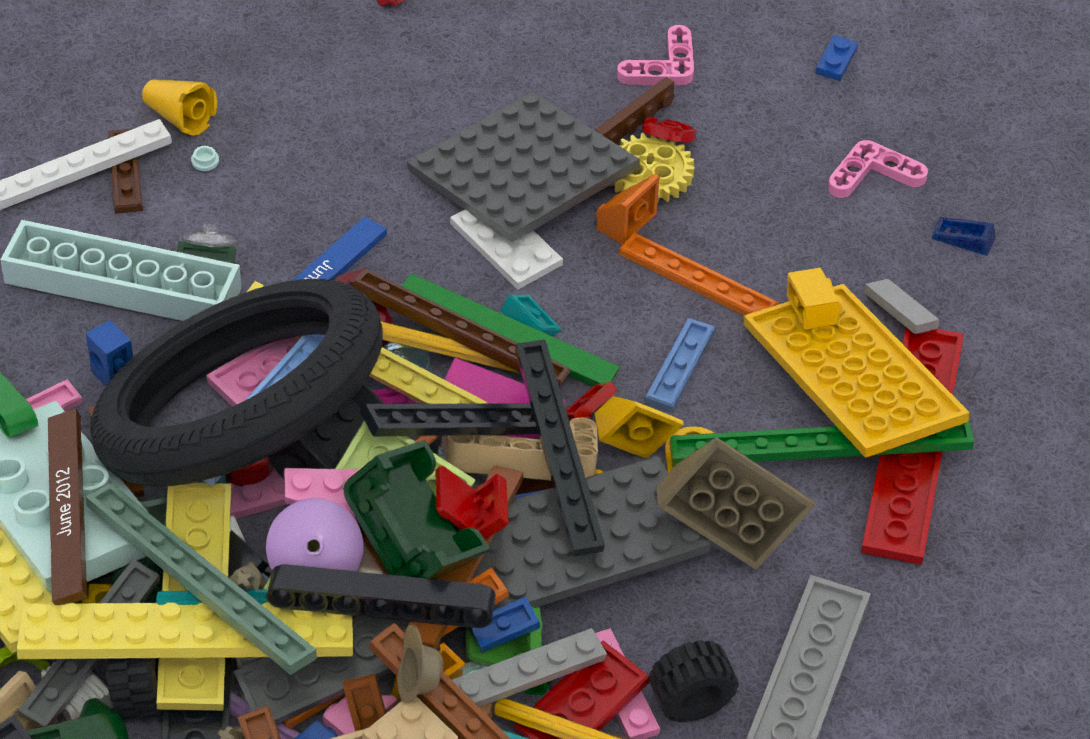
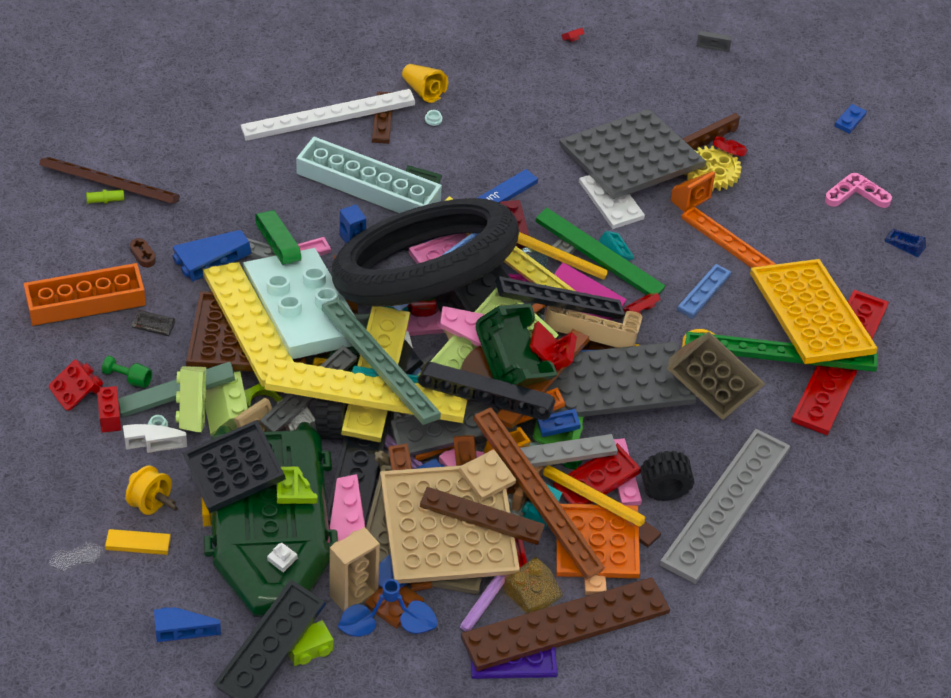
camera: 10 degrees right, 0 degrees up
reddish brown tile [48,408,87,605] -> none
clear dish [182,223,239,247] -> none
dark tan axle [229,561,267,590] -> none
lavender dish [266,498,363,571] -> none
reddish brown tile [351,269,571,388] -> none
dark tan piece [397,624,444,703] -> none
black plate [515,339,605,557] -> none
yellow slope [595,396,684,458] -> none
bright pink beam [617,25,694,85] -> none
yellow brick [787,267,842,330] -> none
light grey tile [864,279,939,334] -> none

